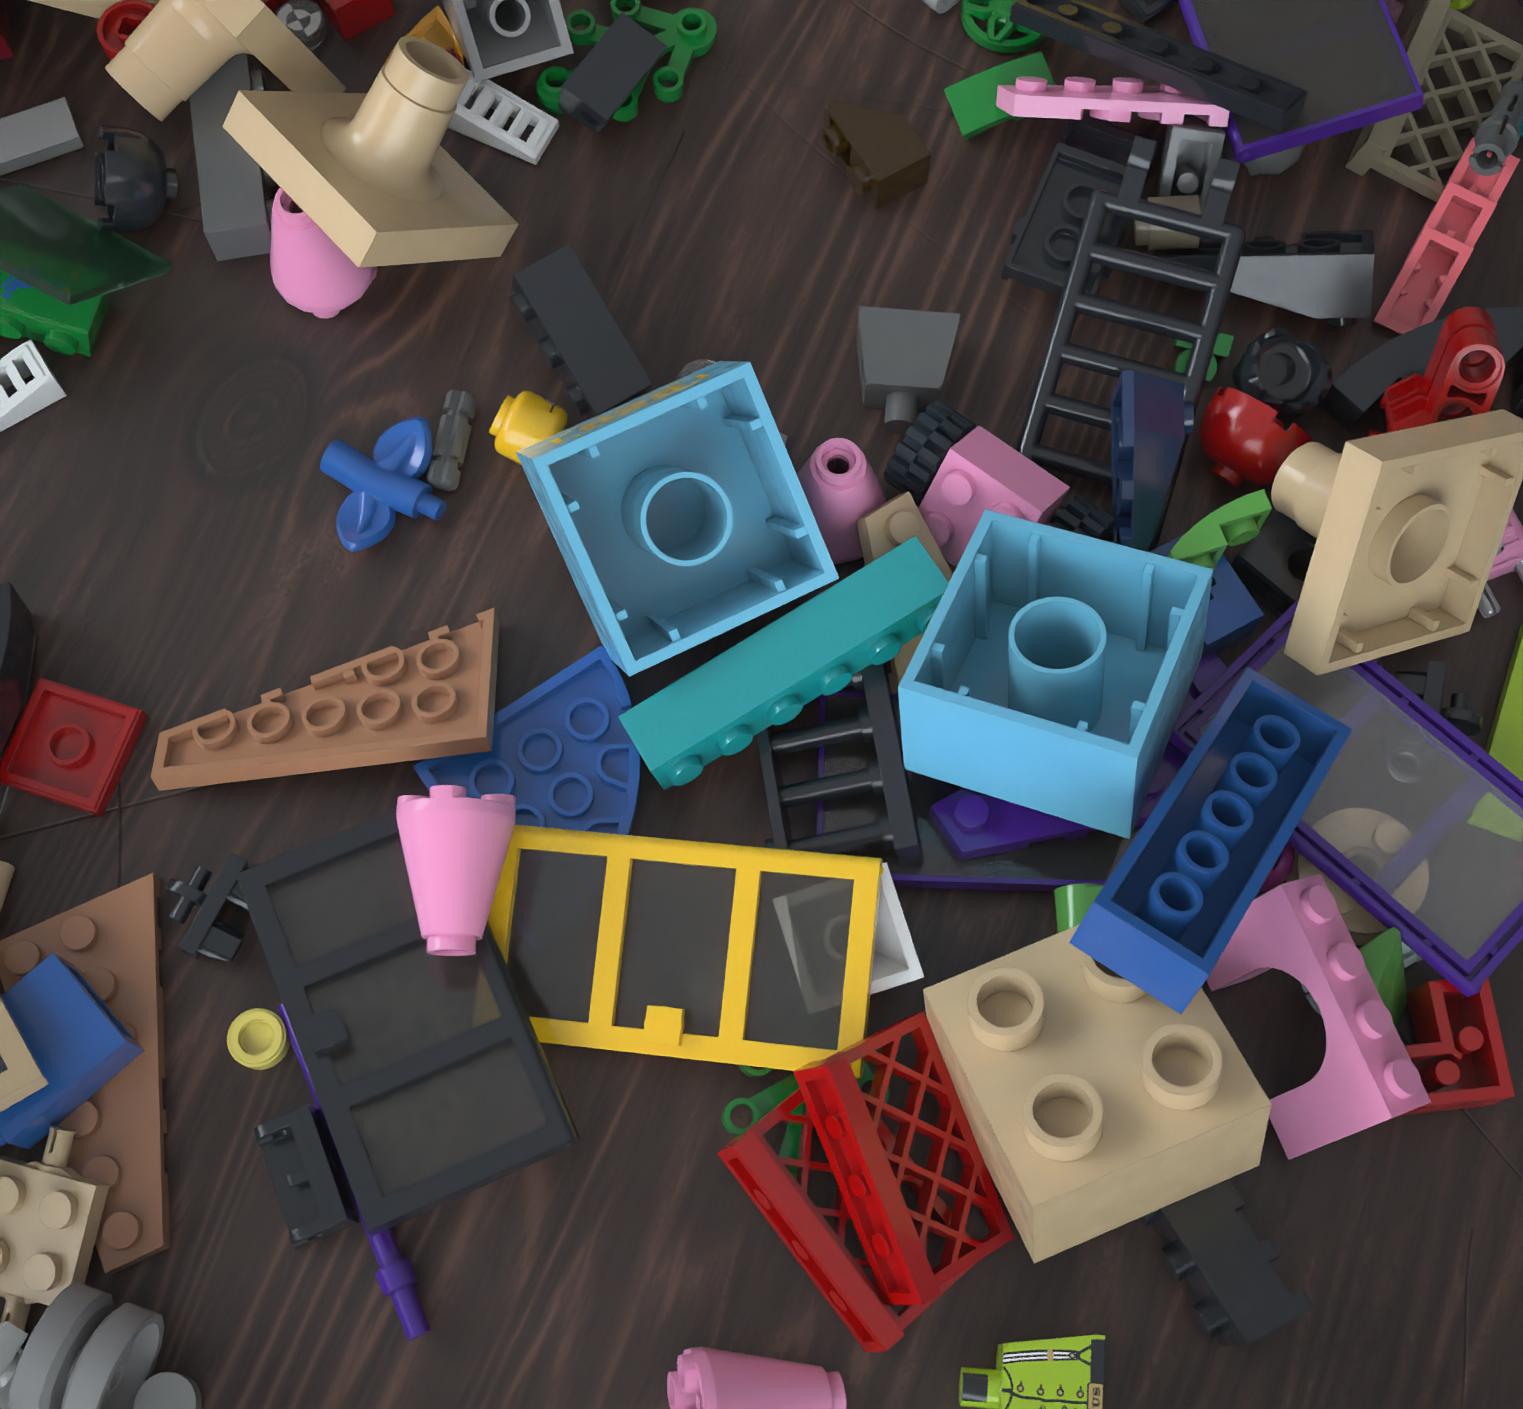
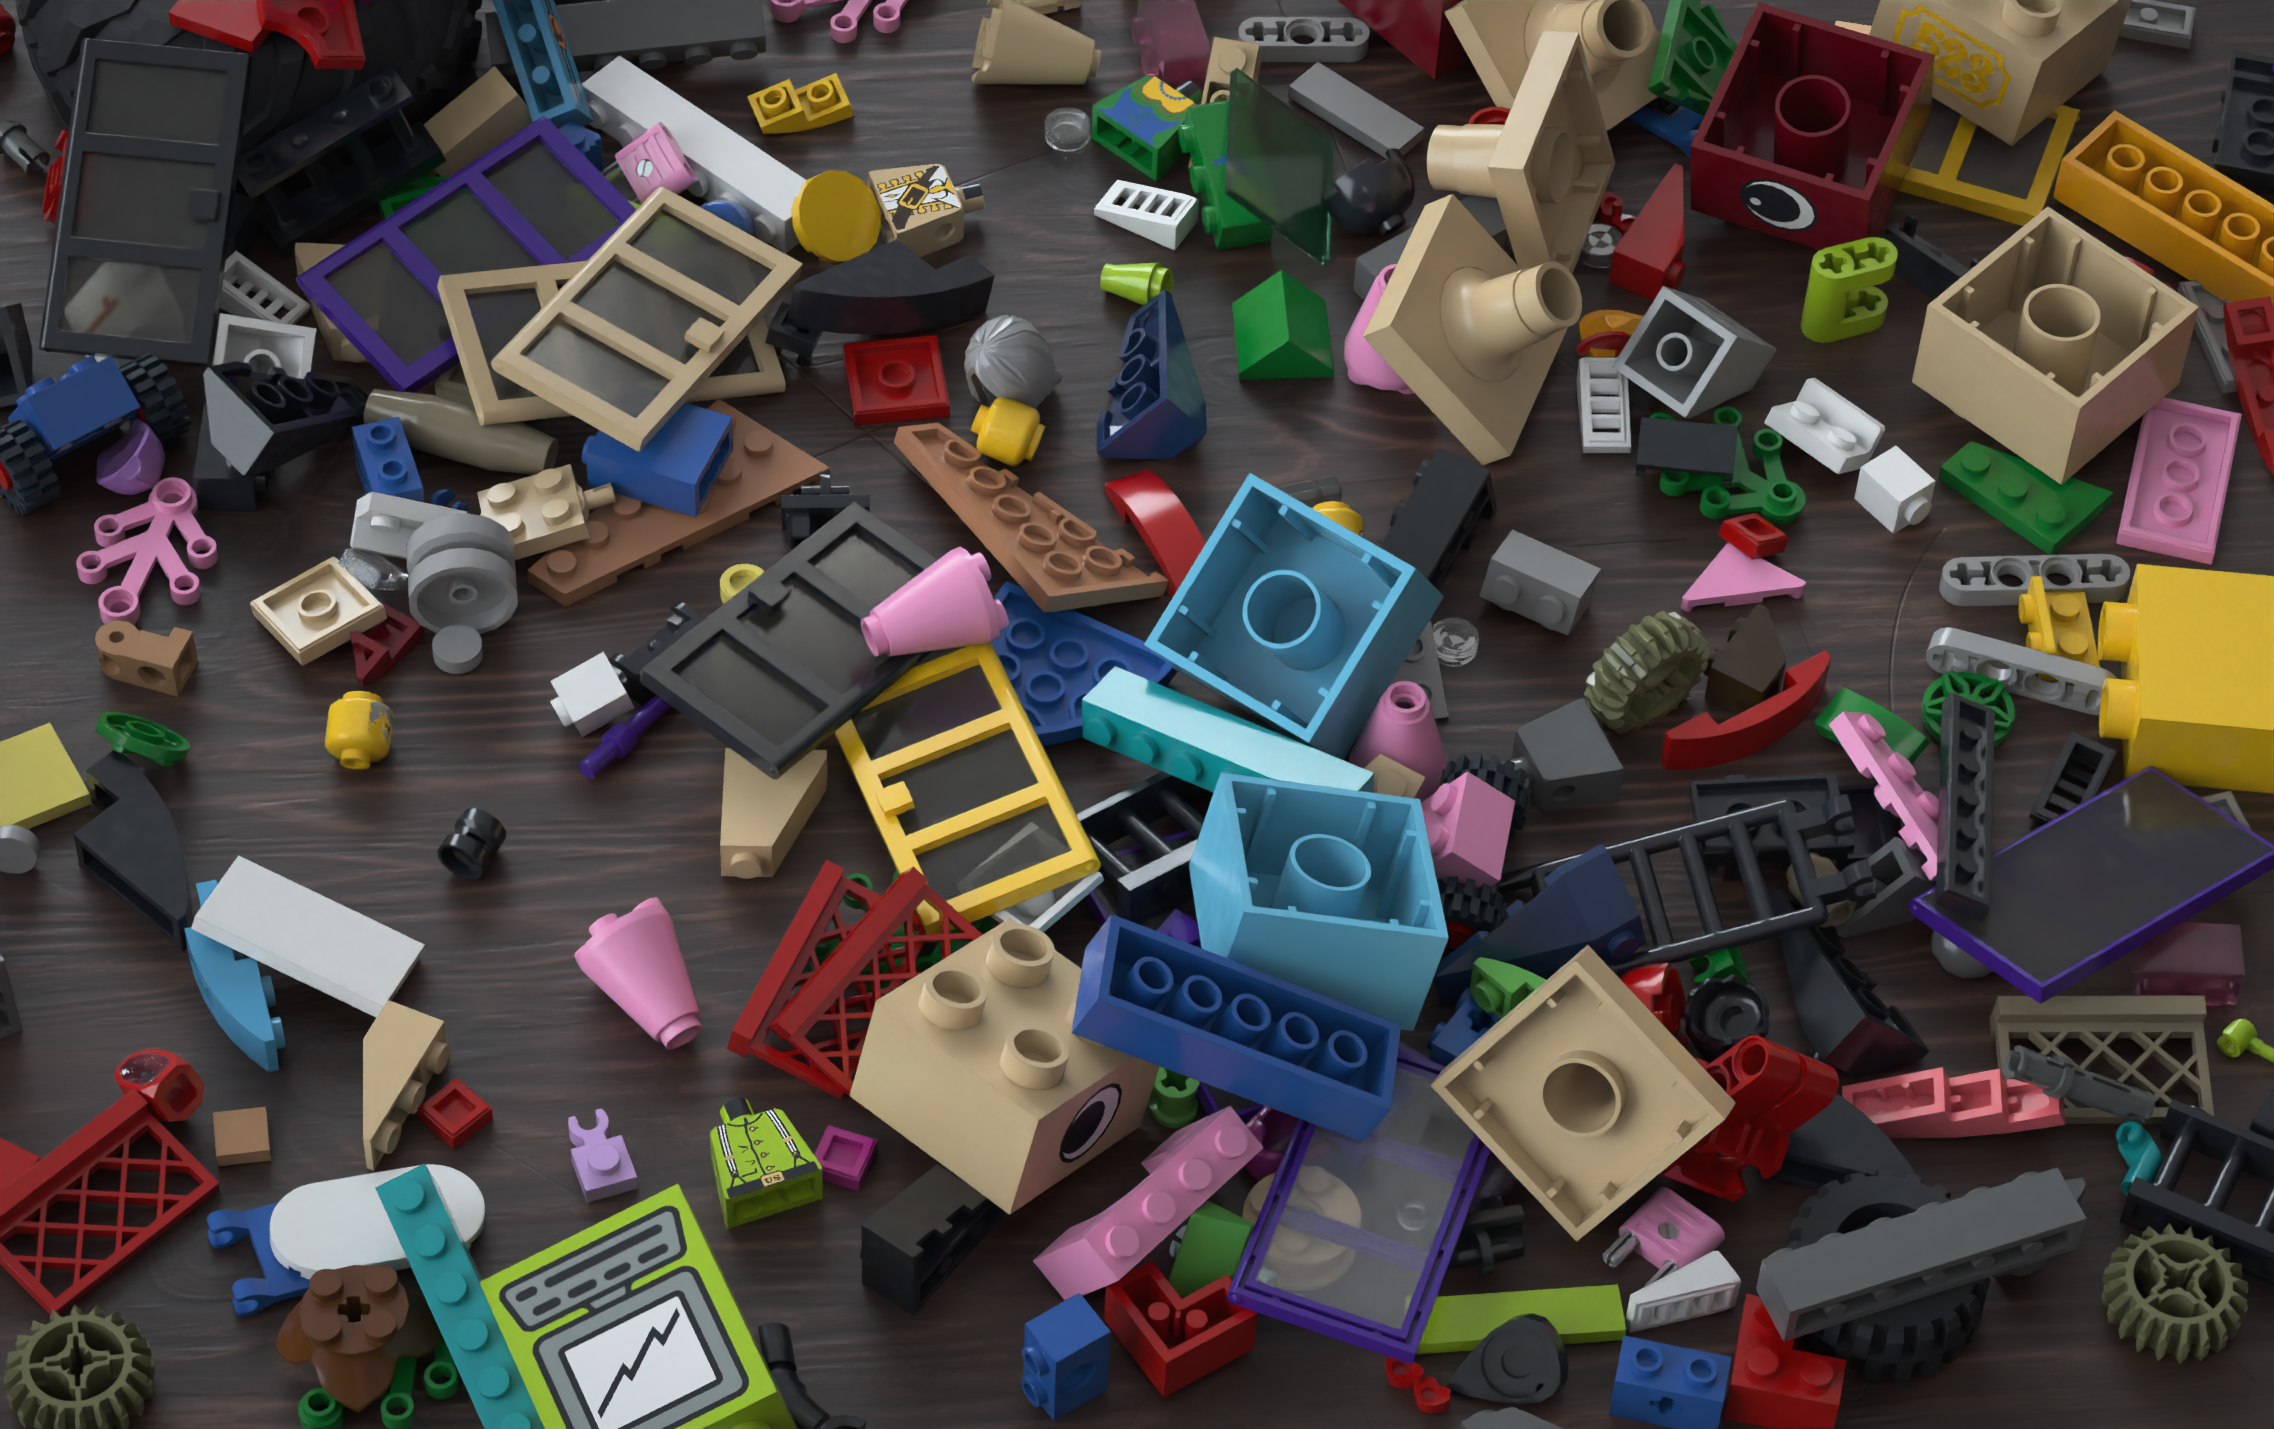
camera: 60 degrees right, 20 degrees down
blue plant [320,416,447,552] -> none
none -> white brick [550,652,635,737]
none -> tan slope [720,748,827,879]
none -> dark pink tile [814,1125,878,1192]
none -> light grey hair [964,315,1062,409]
none -> yellow head [970,397,1046,467]
none -> blue brick [1021,1293,1111,1421]
none -> dark blue wedge [1097,289,1207,459]
none -> lime cone [1100,262,1174,305]
none -> red slope [1104,469,1206,599]
none -> green slope [1232,270,1334,380]
none -> light grey brick [1479,529,1601,636]
none -> olive gear [1584,611,1711,735]
none -> red slope [1660,650,1831,770]
none -> bright pink tile [1681,542,1806,612]
none -> red tile [1718,513,1789,560]

